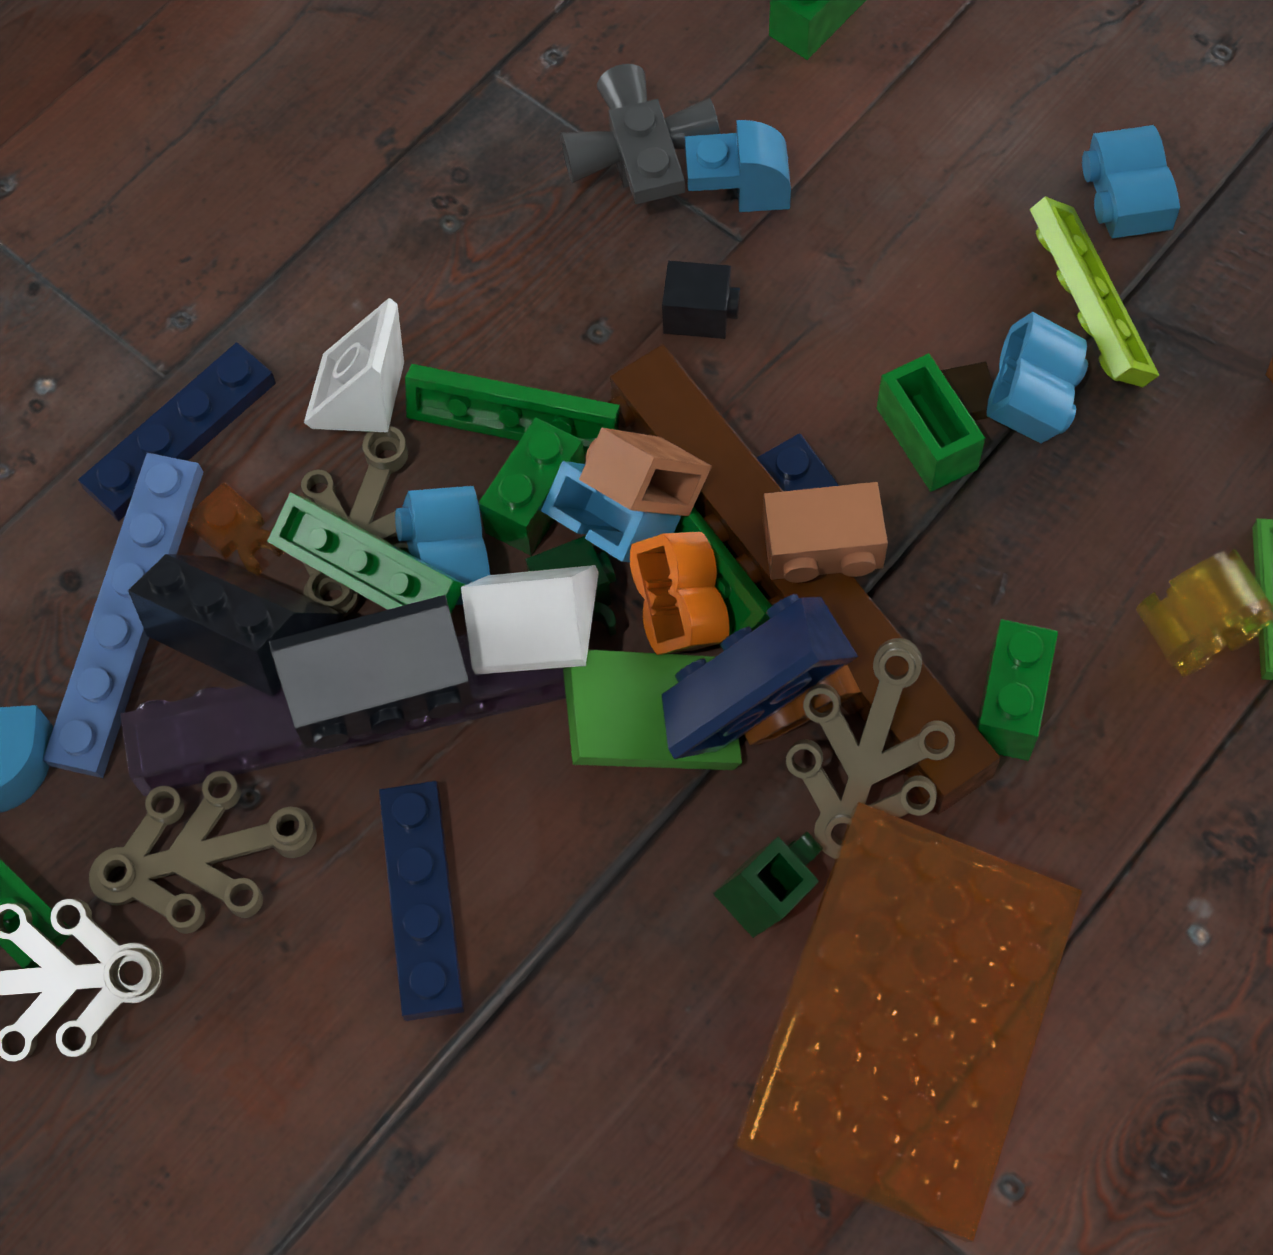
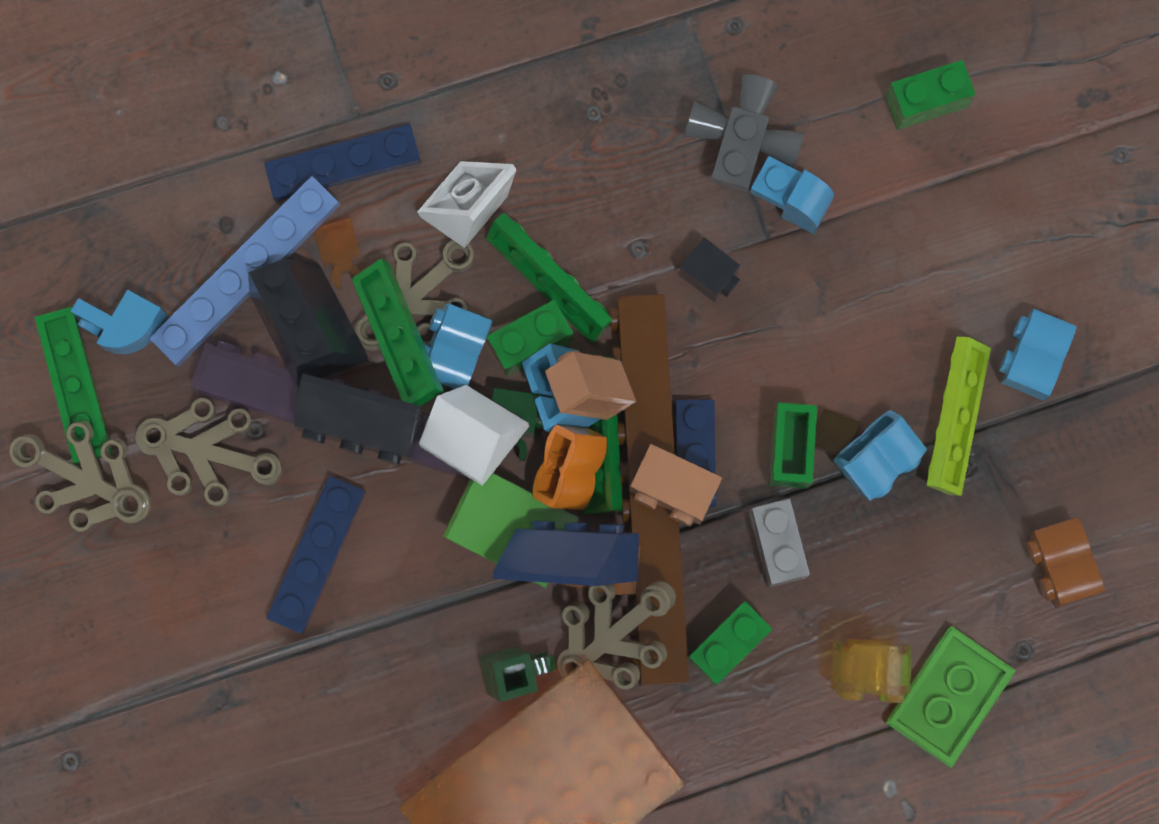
camera: 25 degrees right, 15 degrees up
none -> light grey brick [748,499,810,588]

